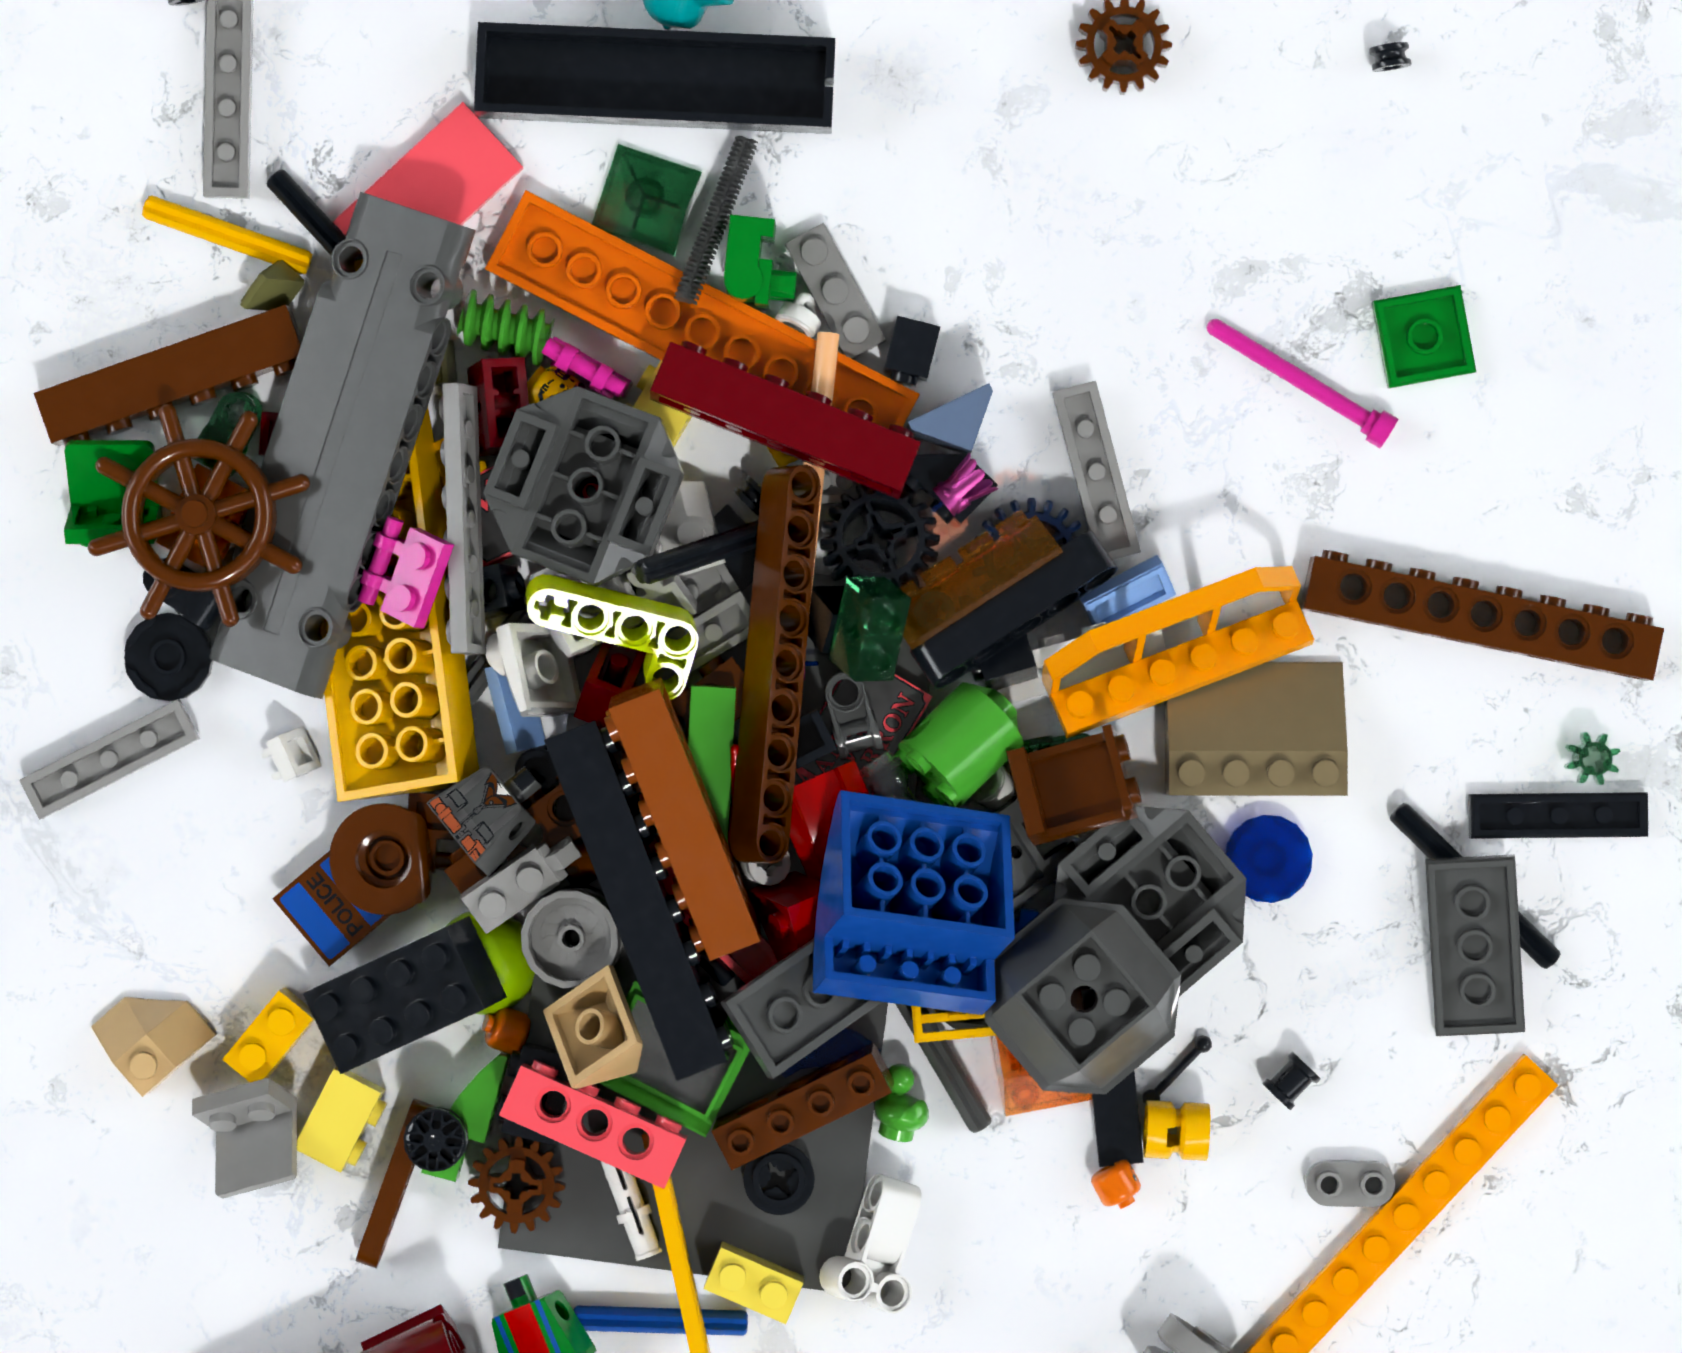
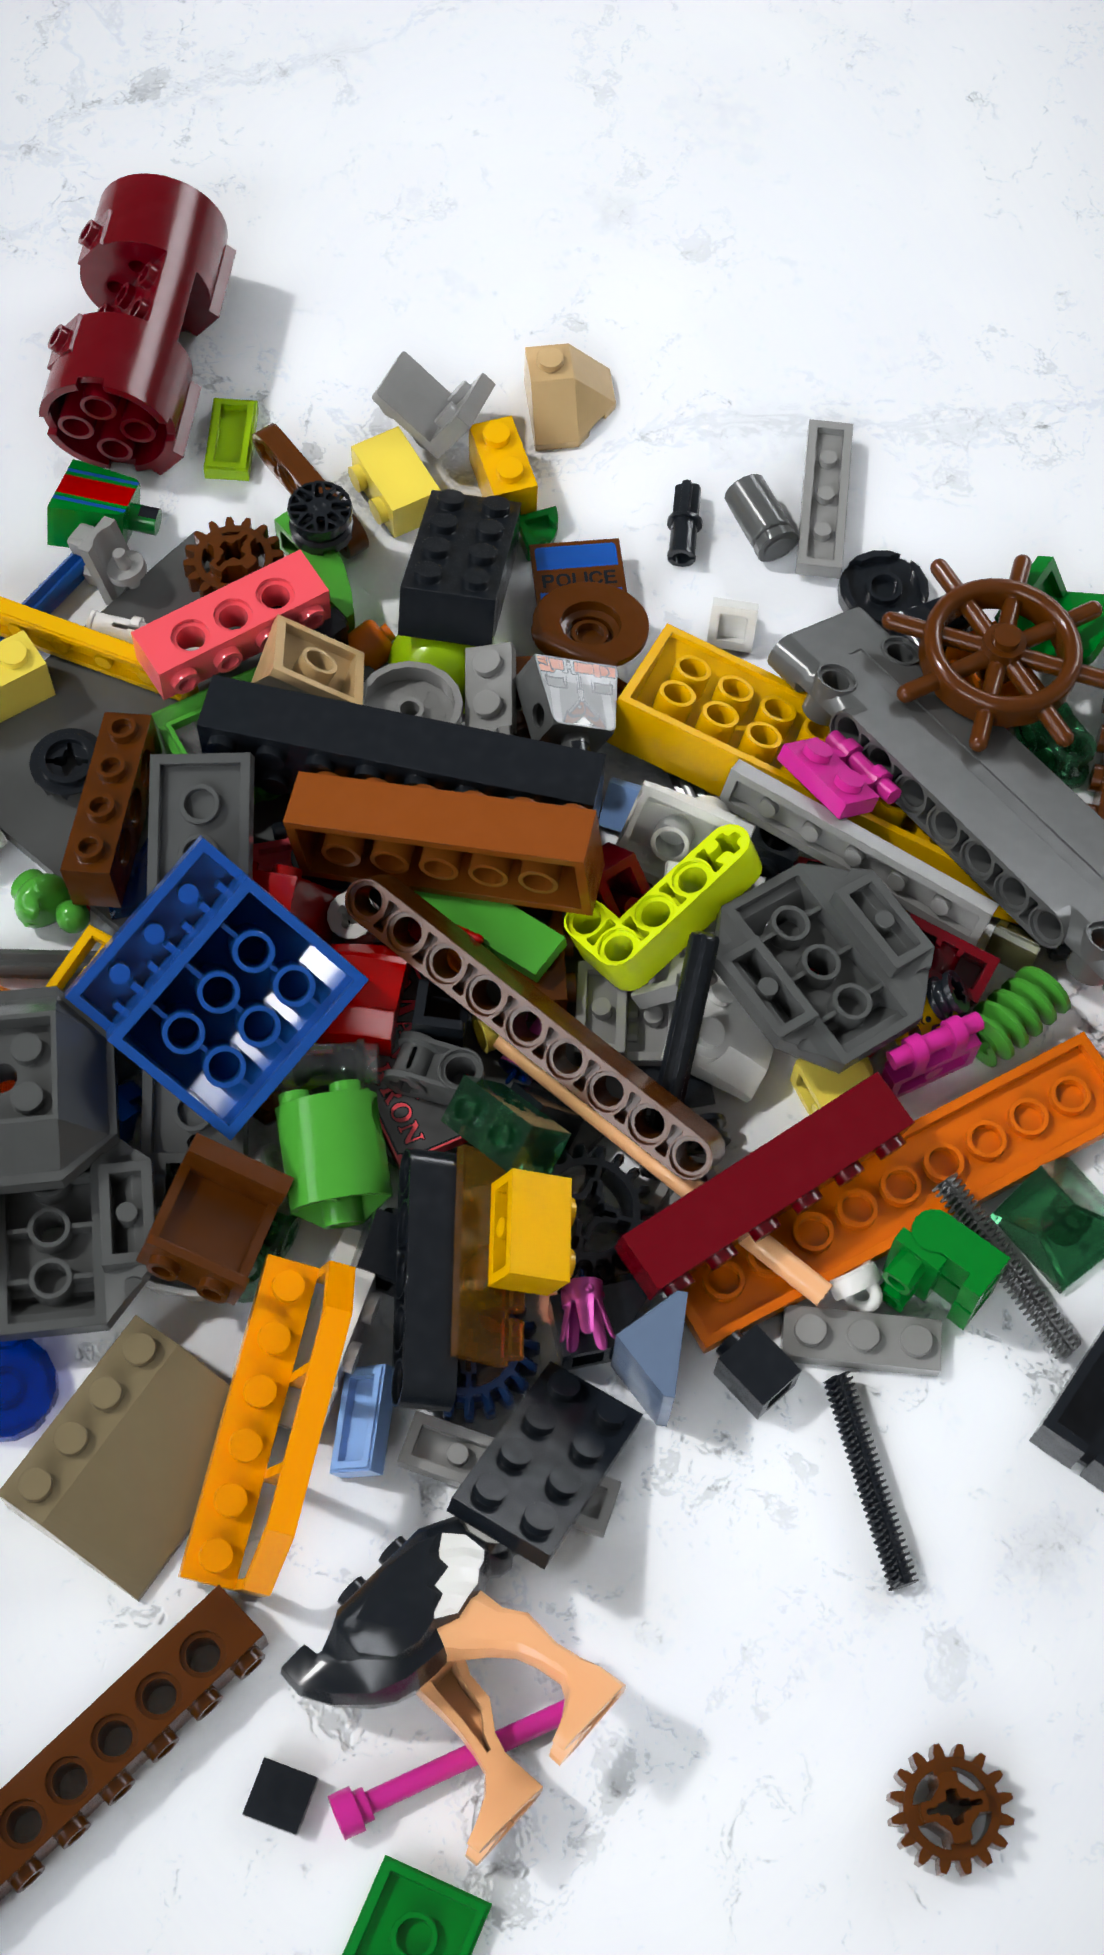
camera: 115 degrees right, 25 degrees down
none -> light grey hips [67,516,147,605]
none -> lime tile [203,398,259,481]
none -> black tile [242,1757,319,1837]
none -> animal [280,1516,626,1866]
none -> black plate [447,1361,643,1570]
none -> yellow brick [488,1168,577,1296]
none -> green tile [518,506,558,561]
none -> black axle [667,479,703,567]
none -> dark grey piece [724,474,798,562]
none -> black axle [823,1371,919,1591]
none -> black bush [926,970,970,1020]

